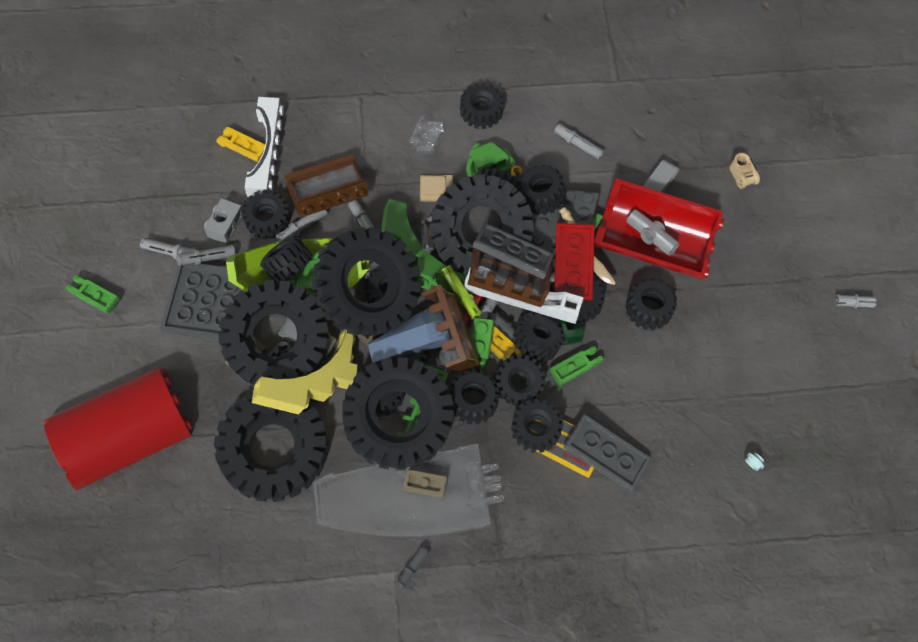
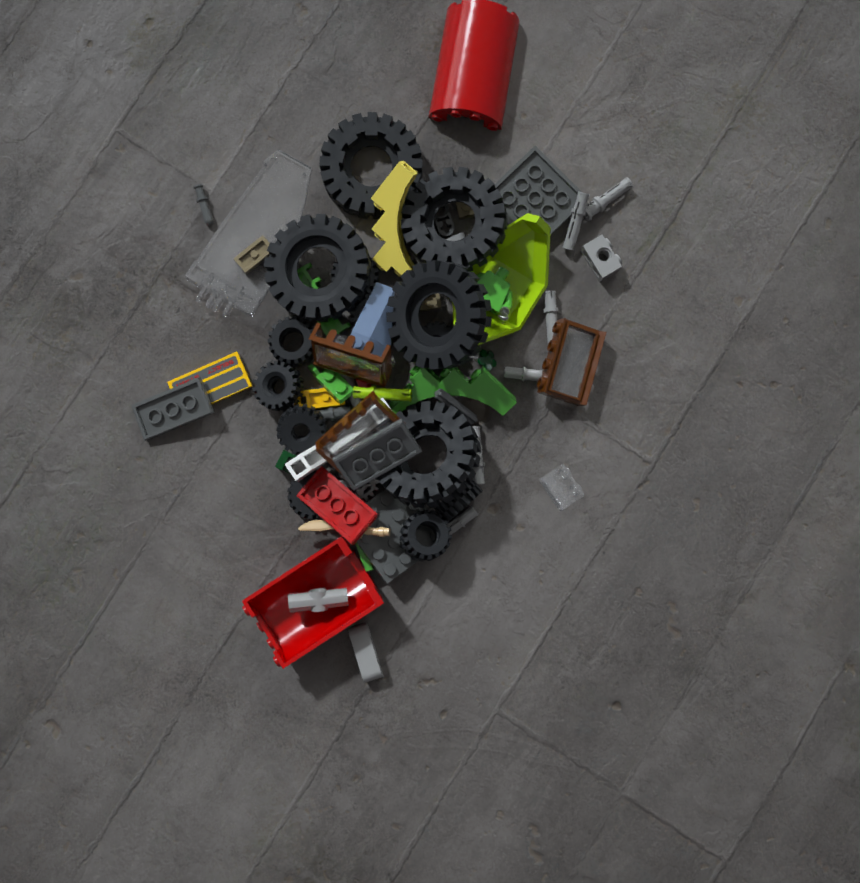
camera: 130 degrees right, 20 degrees up
bright green hinge [65,275,120,314] -> none
yellow plate [216,127,265,162] -> none
black tyre [242,190,290,239] -> none
white arch [245,97,284,197] -> none
black tyre [260,236,312,283] -> none
tan piece [420,175,453,202] -> none
black tyre [460,83,504,129] -> none
bright green torso [466,142,522,177] -> none
black tyre [511,399,563,453] -> none
bright green hinge [549,346,604,387] -> none
light grey pin [554,123,604,160] -> none
black tyre [626,278,677,330] -> none
tan piece [730,153,760,189] -> none
light aqua plate [745,453,764,471] -> none
light grey axle [836,294,876,309] -> none

